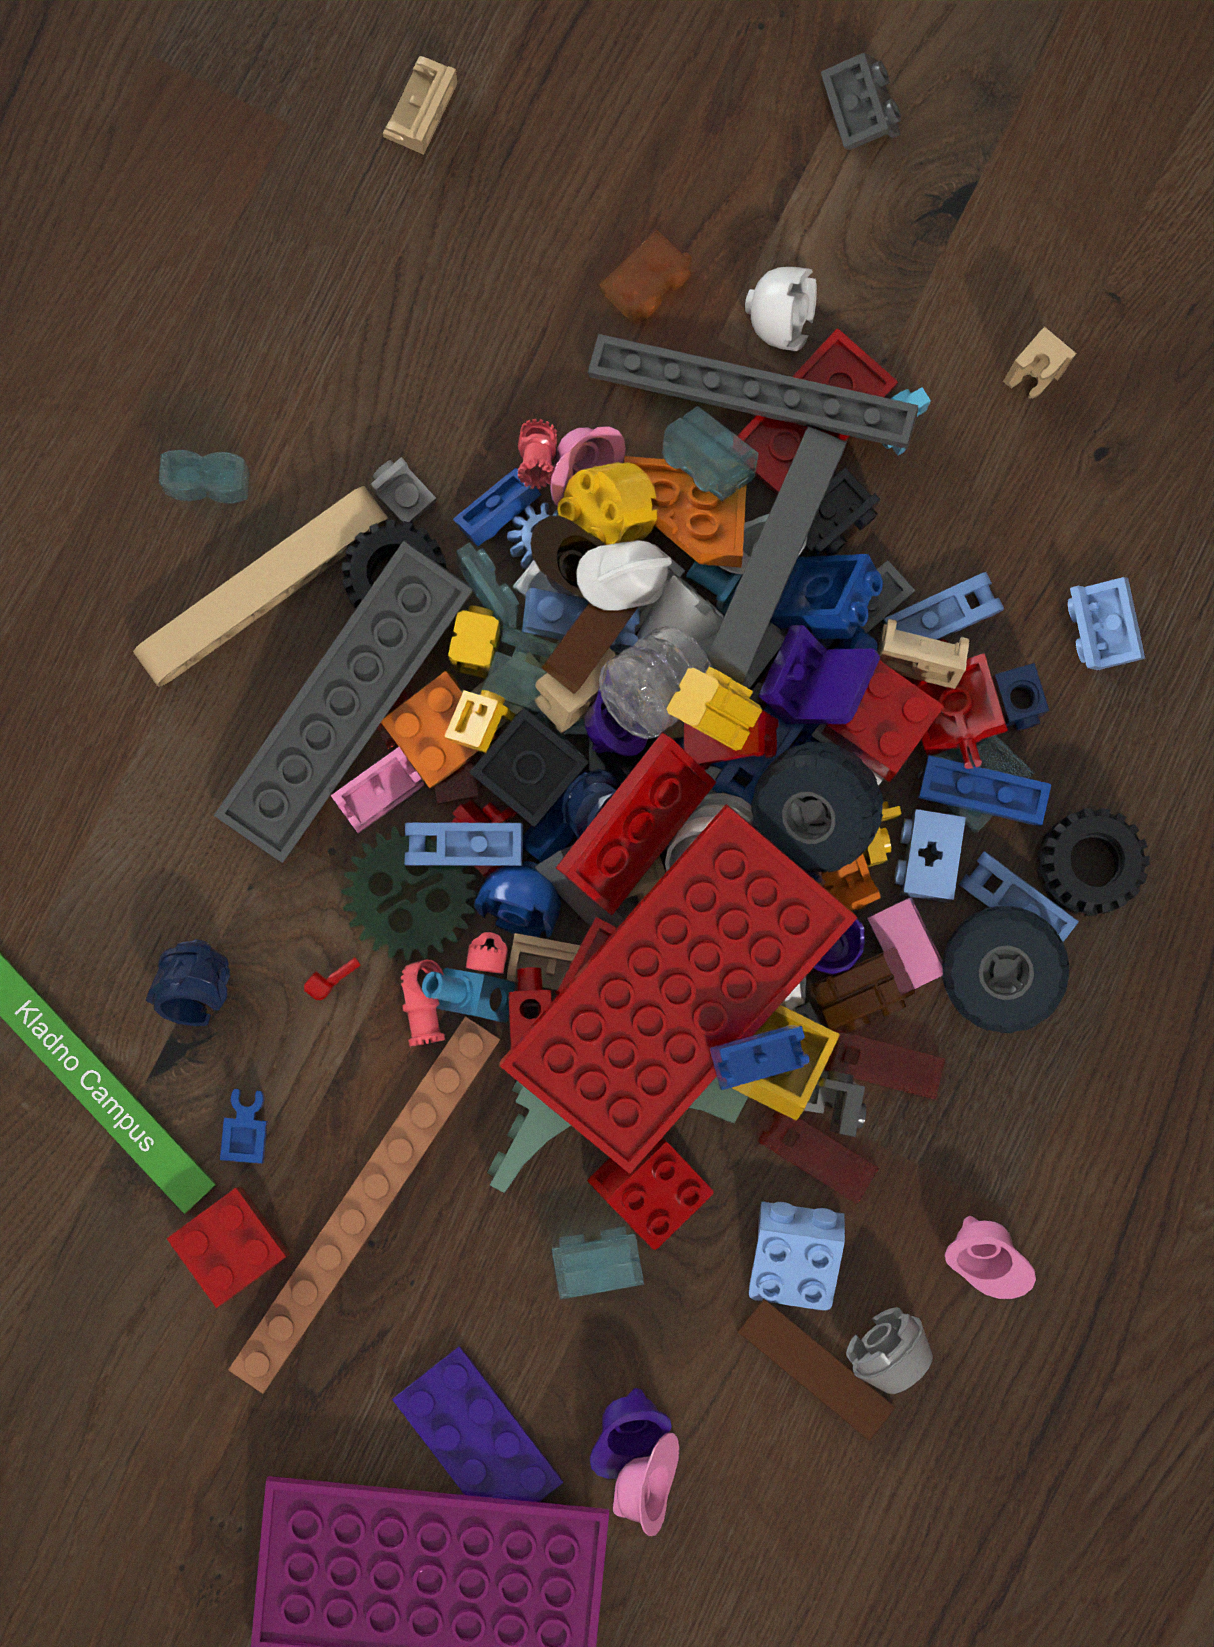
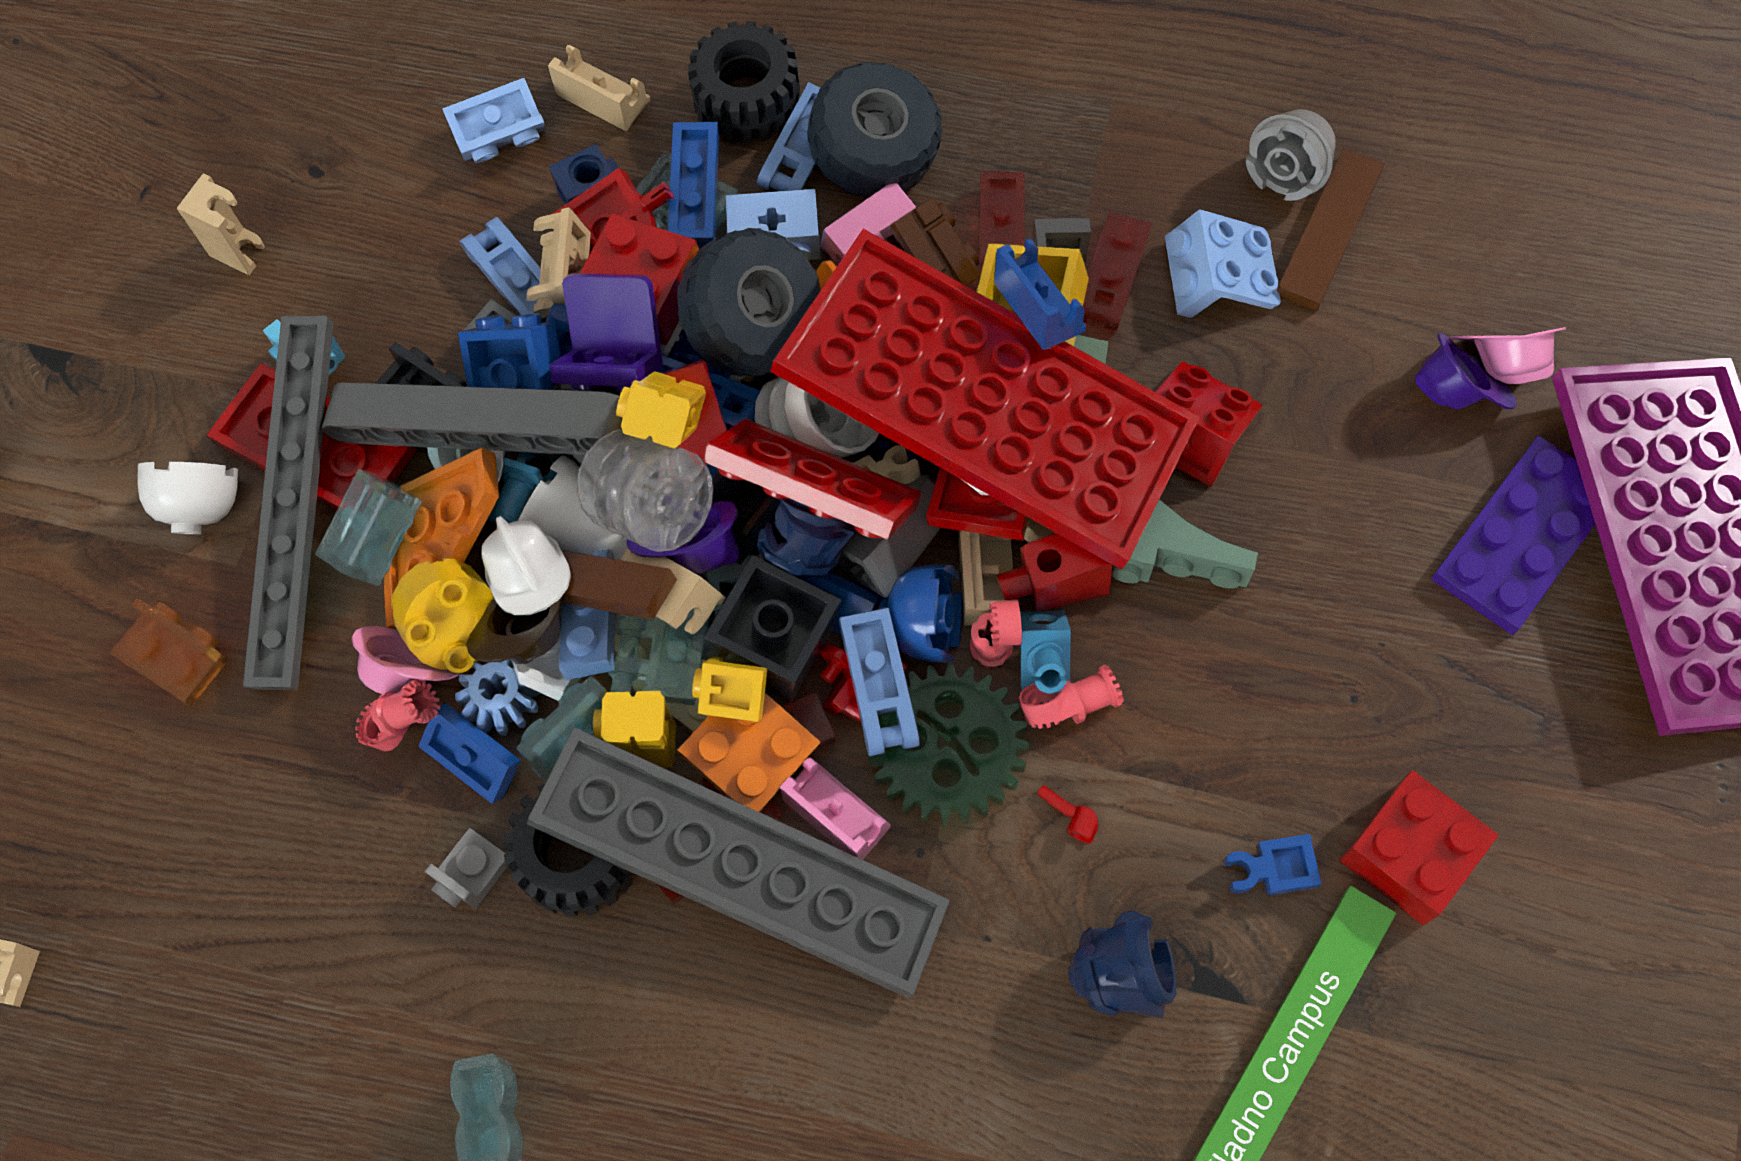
camera: 95 degrees left, 15 degrees down
tan beam [133,486,390,687] -> none
nougat plate [228,1016,500,1394] -> none
clear light blue brick [551,1226,644,1300] -> none
bright pink piece [945,1216,1036,1299] -> none
none -> tan hinge [548,45,651,132]

